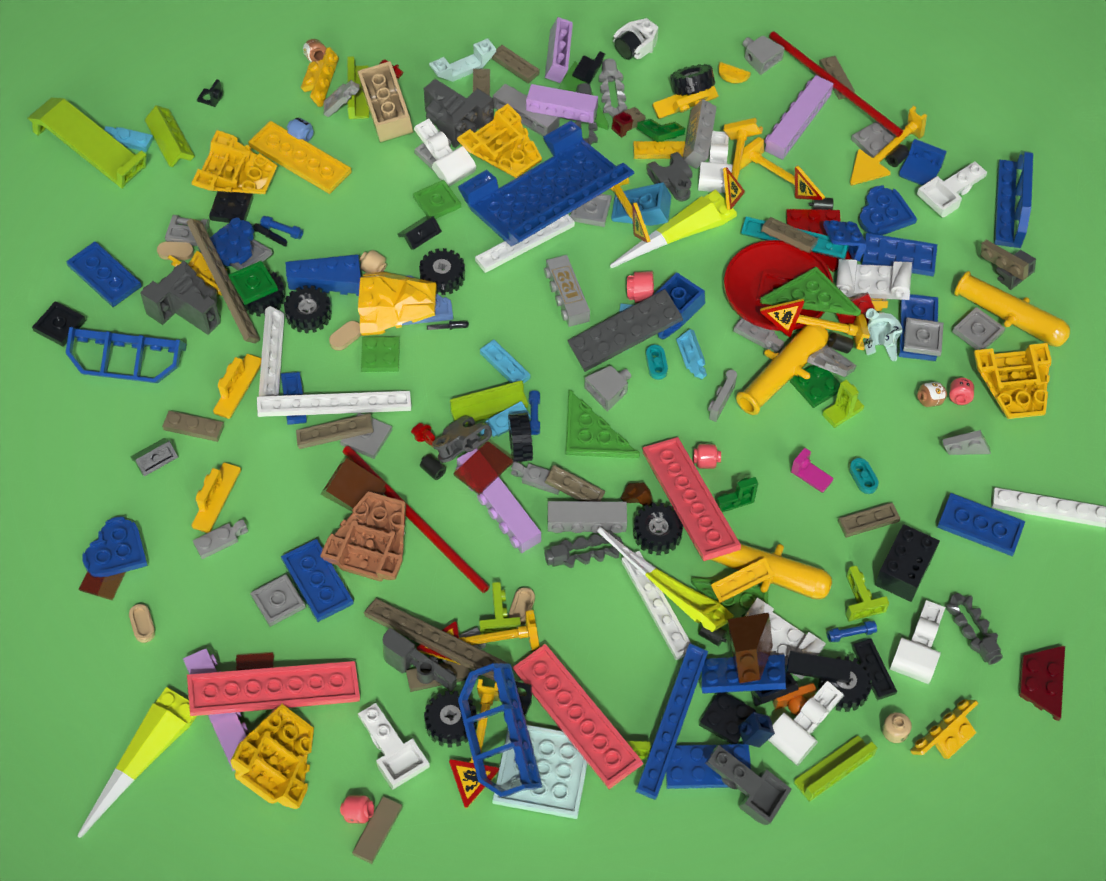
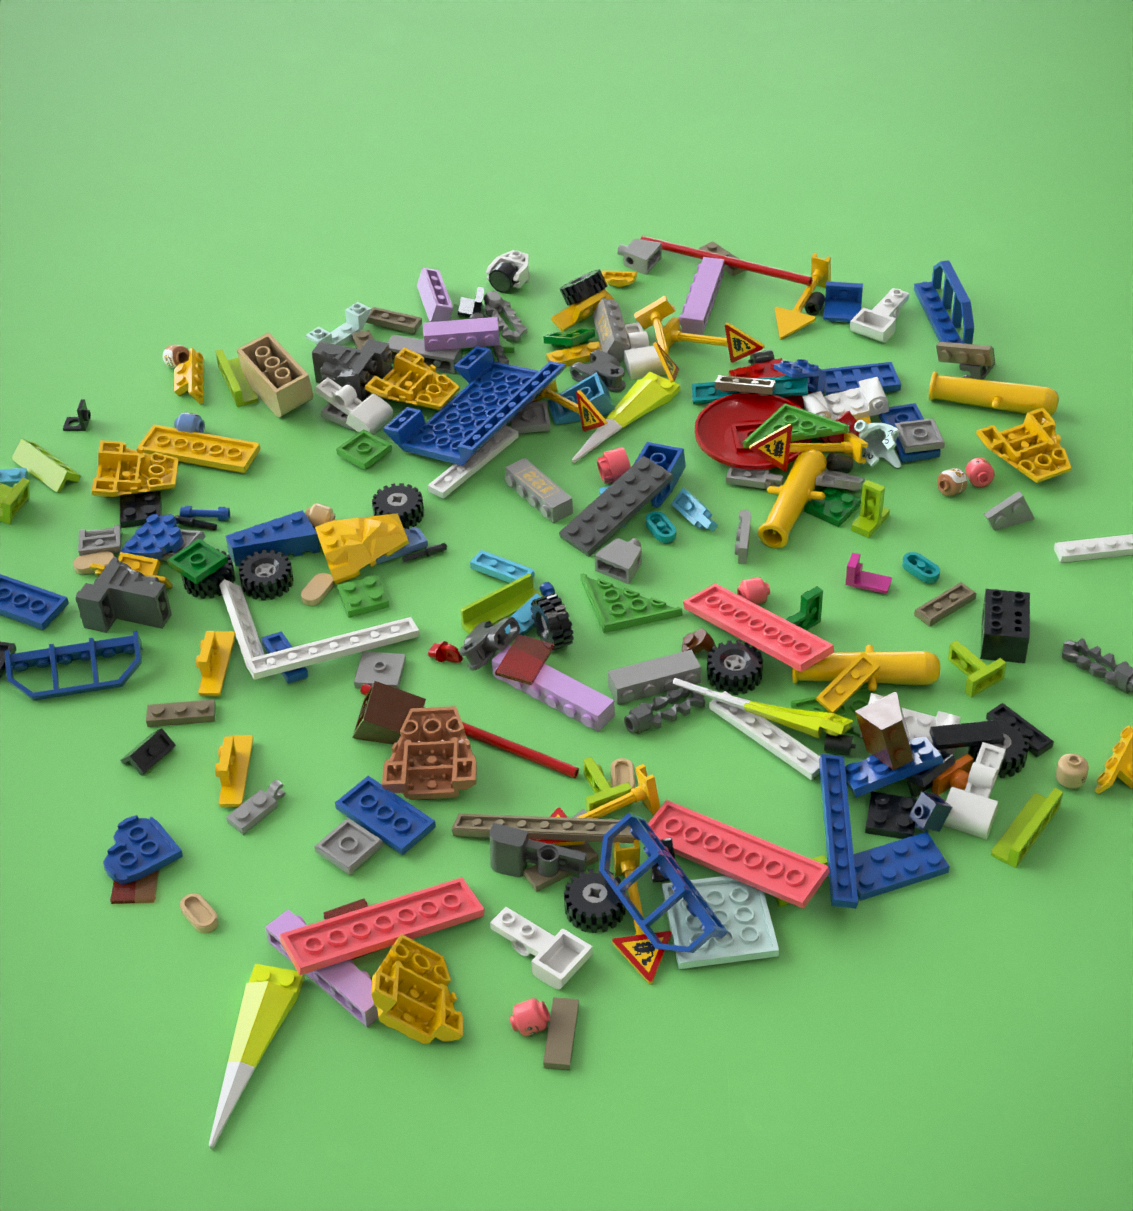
camera: 15 degrees left, 15 degrees down
dark tan tile [186,219,260,344] -> none
dark tan tile [296,413,374,449] -> none
light grey hinge [324,80,359,117] -> none
black panel [398,216,442,250] -> none
pearl dark grey piece [420,454,446,480] -> none
light grey plate [511,462,560,495] -> none
dark tan tile [545,465,605,502] -> none
dark red leg [611,107,646,138] -> none
dark grey plate [705,745,792,825] -> none
blue bar [827,620,877,642] -> none
light grey plate [851,121,895,158] -> none
blue plate [859,185,917,235] -> none
white plate [890,600,945,684] -> none
blue plate [937,493,1026,557] -> none
light grey plate [952,307,1005,350] -> none

